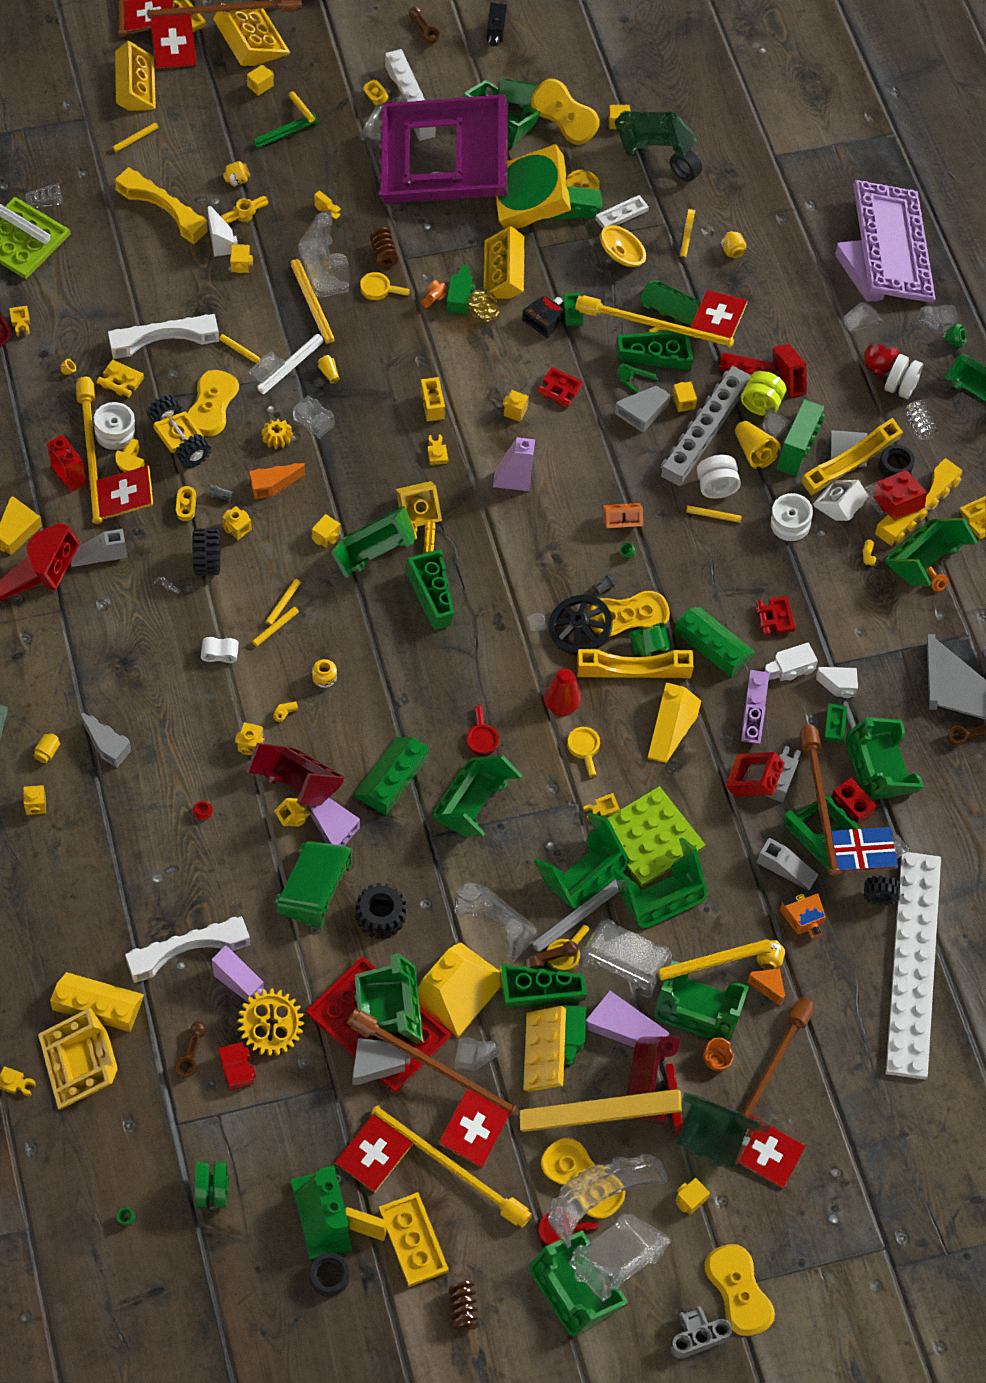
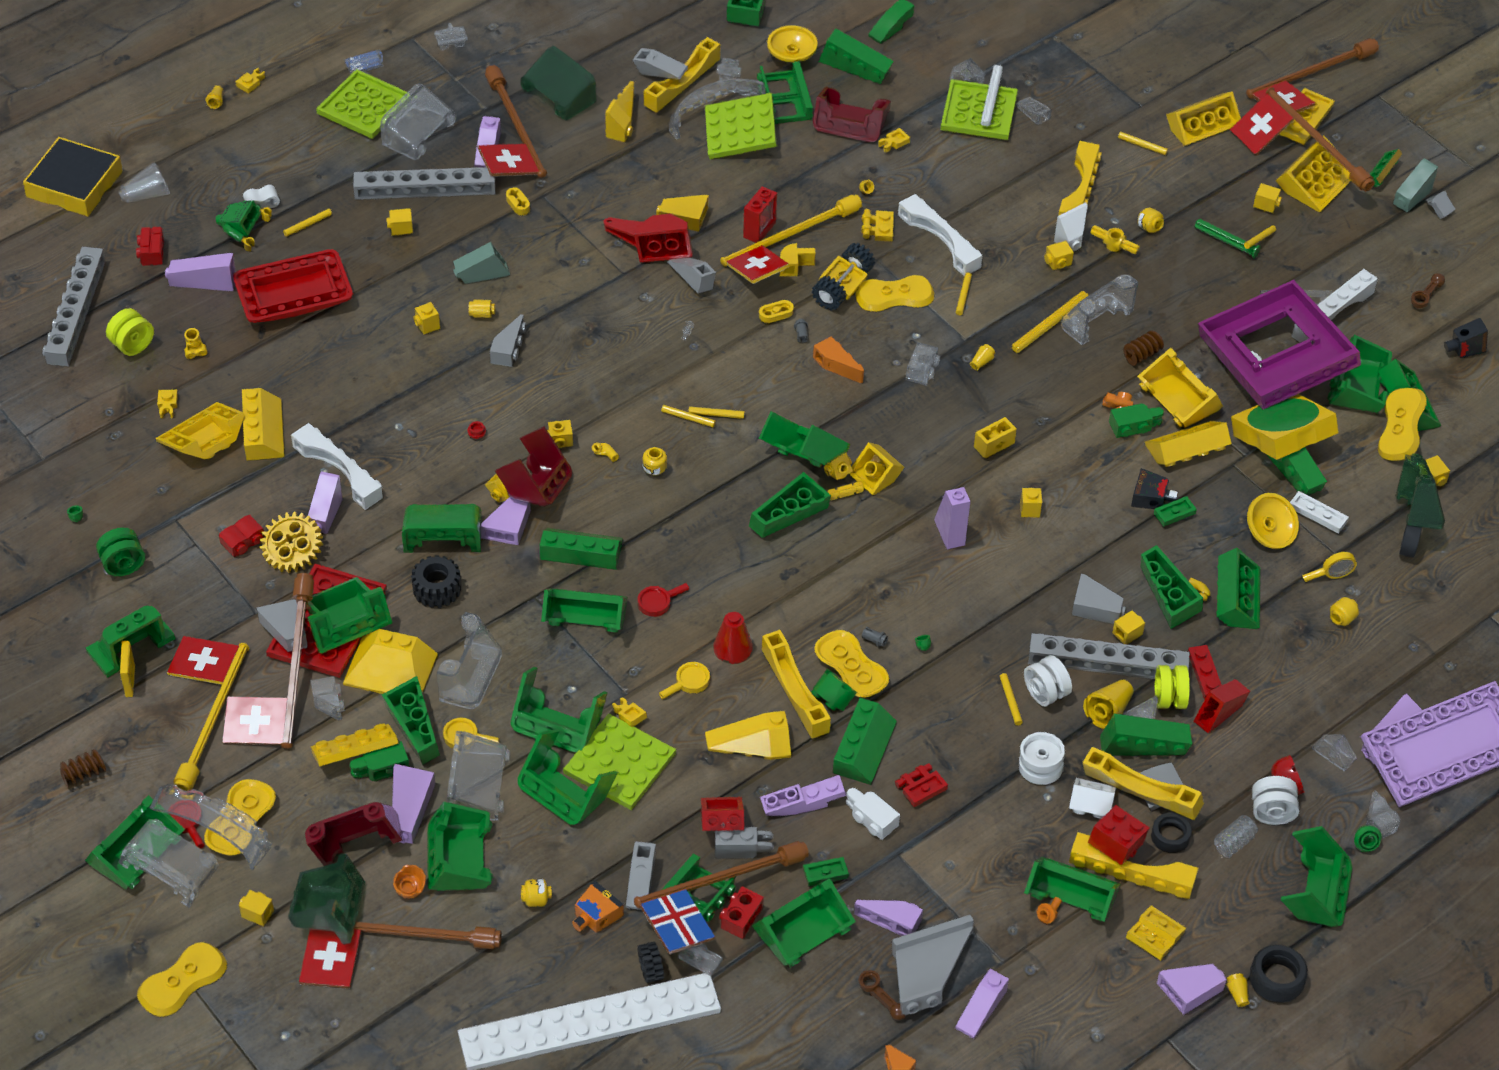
camera: 70 degrees right, 10 degrees down
white wheel [94,402,135,450] -> none
reddish brown piece [175,1022,207,1078] -> none
black tyre [192,528,221,576] -> none
white axle [201,637,239,663] -> none
yellow brick [222,506,252,540] -> none
clear hips [249,351,285,384] -> none
white axle [257,334,323,394] -> none
yellow gear [261,418,293,449] -> none
black tyre [309,1253,350,1297] -> none
yellow brick [312,514,340,548] -> none
yellow plate [314,191,341,220] -> none
yellow piece [360,272,410,300] -> none
yellow plate [363,80,388,105] -> none
yellow plate [378,1192,449,1287] -> none
yellow plate [428,434,448,465] -> none
clear yellow tile [467,289,500,323] -> none
yellow tile [520,1089,682,1132] -> none
reddish brown piece [524,941,578,969] -> none
clear plate [527,613,547,632] -> none
light grey axle [532,879,619,952] -> none
red plate [537,367,583,407] -> none
black wheel [548,595,613,655] -> none
yellow tile [566,170,599,190] -> none
flag [575,290,748,348] -> none
orange brick [603,503,643,528] -> none
green plant [617,363,658,394] -> none
yellow axle [658,939,772,980] -> none
red tile [666,1063,683,1137] -> none
light grey piece [670,1306,732,1359] -> none
orange slope [747,969,785,1006] -> none
white slope [816,667,858,698] -> none
yellow arm [862,540,877,566] -> none
none -> lavender slope [854,900,923,936]
none -> yellow windscreen [1137,348,1223,428]

